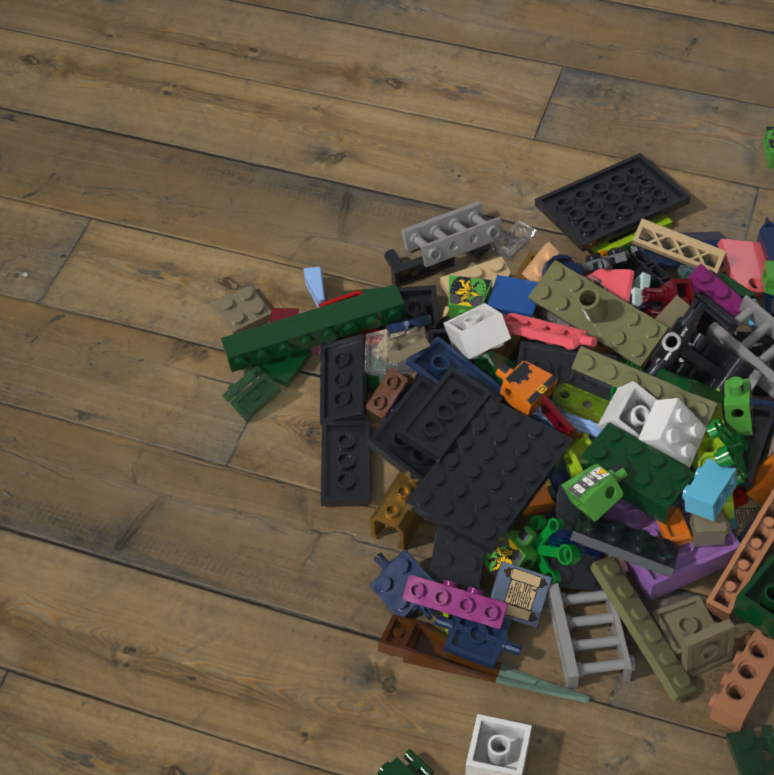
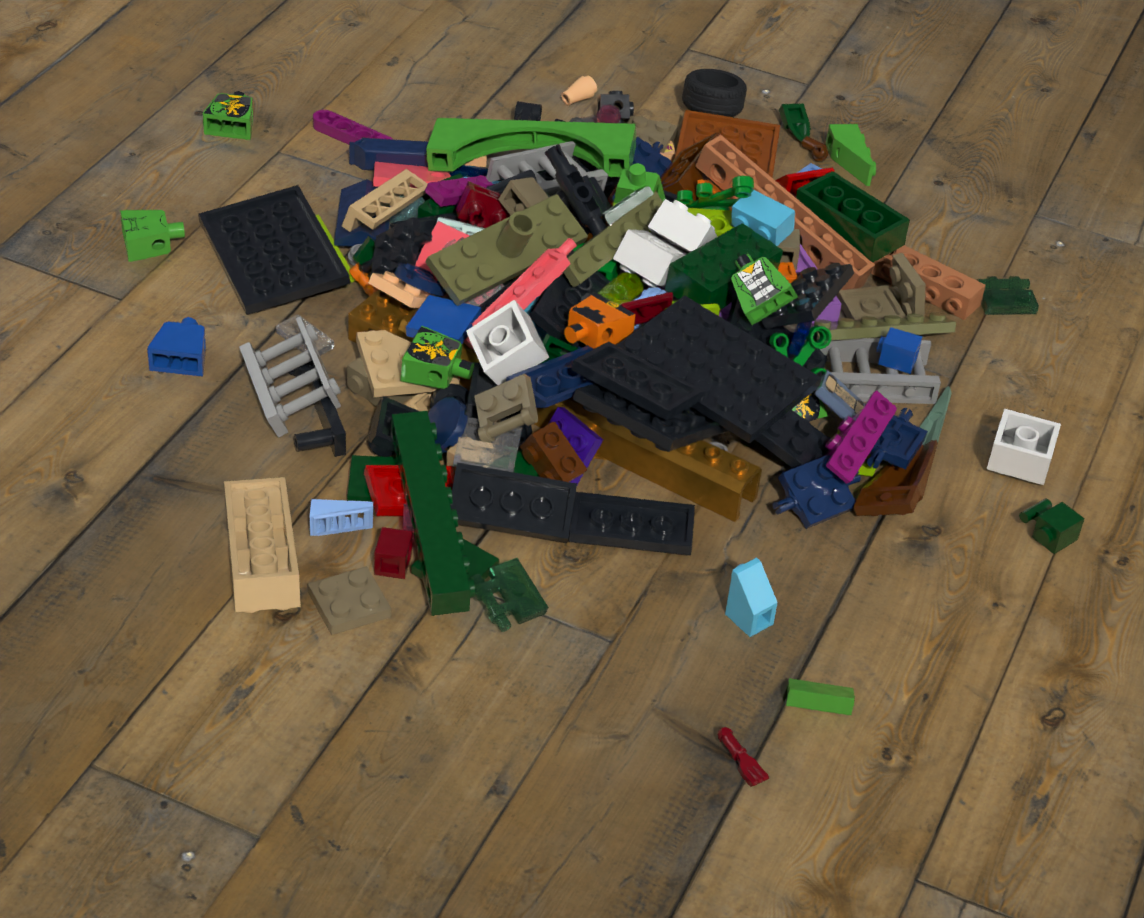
camera: 90 degrees left, 10 degrees down
none -> bright green torso [120,210,185,262]
none -> blue torso [147,317,206,377]
none -> tan slope [224,477,301,613]
none -> dark red piece [717,727,769,787]
none -> medium azure slope [725,557,778,637]
none -> bright green slope [786,678,855,715]
none -> blue brick [876,327,923,374]

